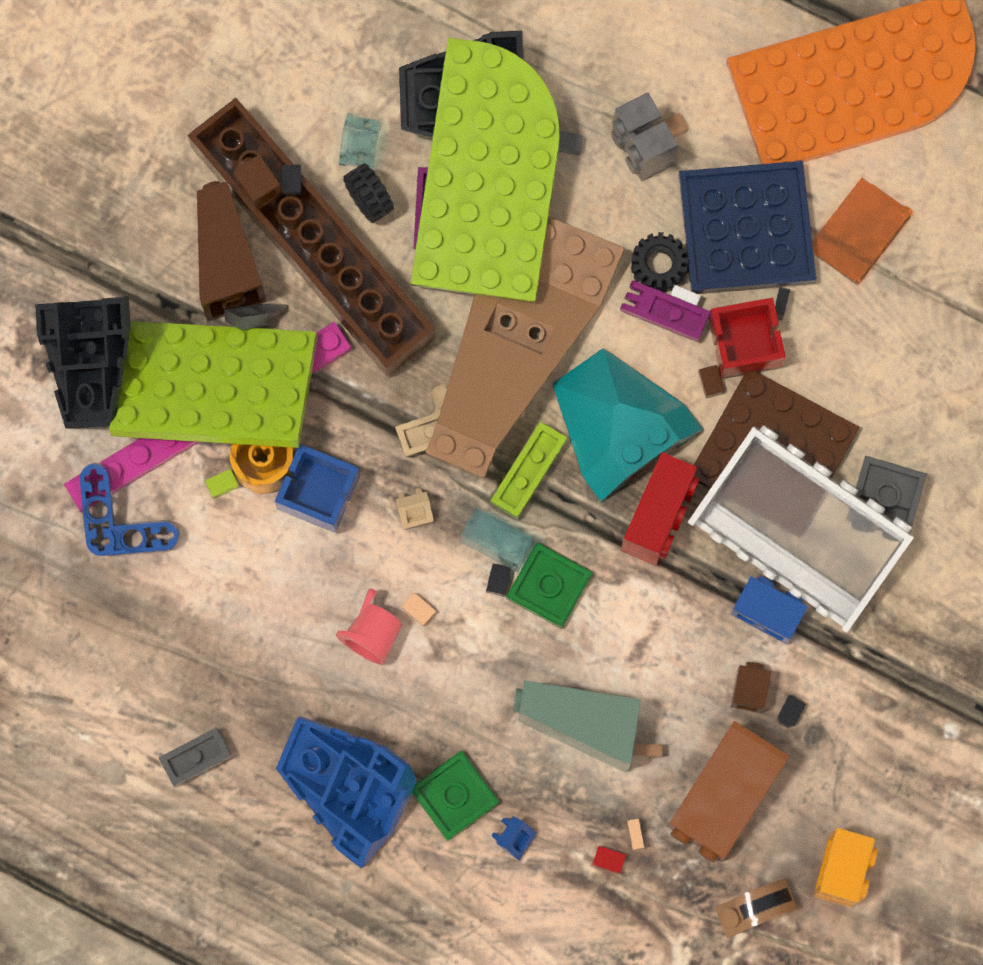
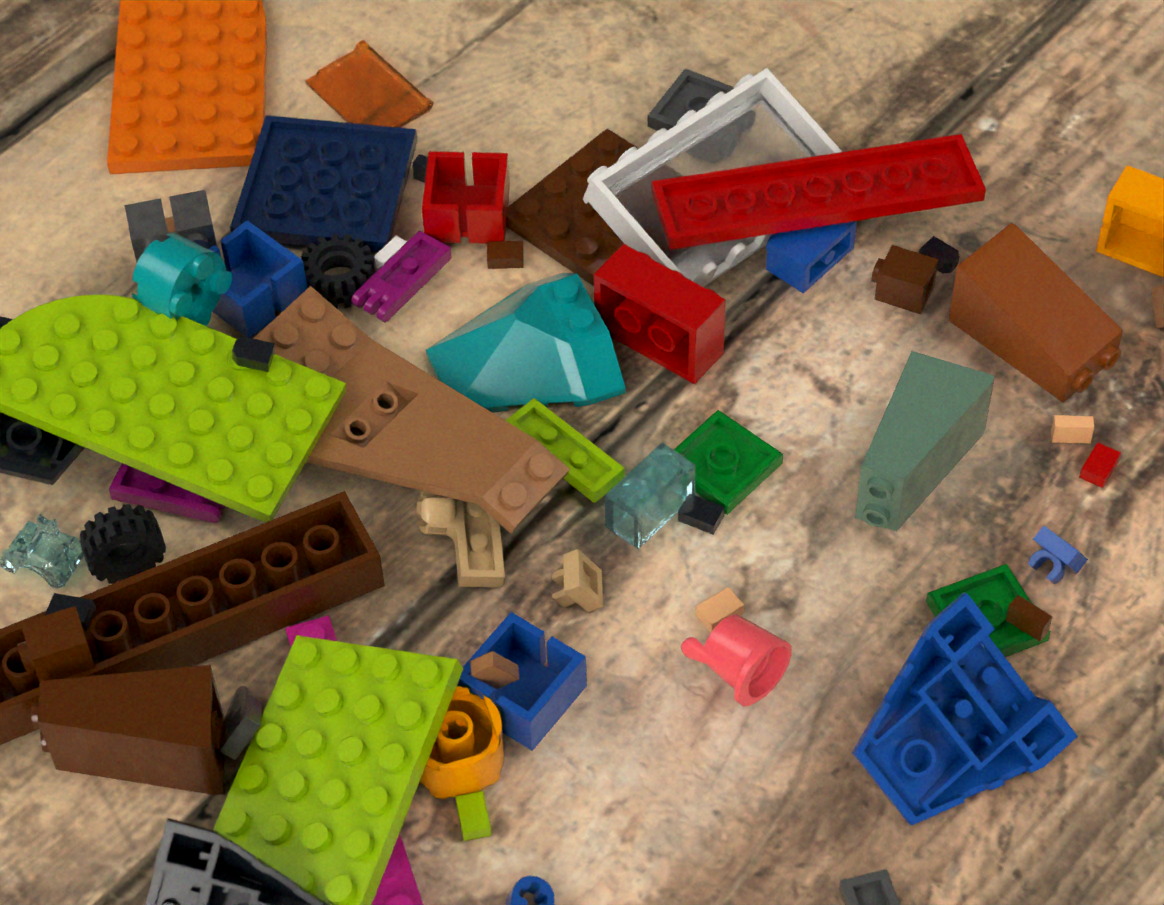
camera: 75 degrees left, 25 degrees down
none -> teal brick [132,233,232,326]
none -> blue piece [209,220,308,338]
none -> black piece [232,336,275,372]
none -> medium nougat piece [470,651,519,689]
none -> red plate [652,134,986,250]
none -> reddish brown piece [1006,595,1053,642]

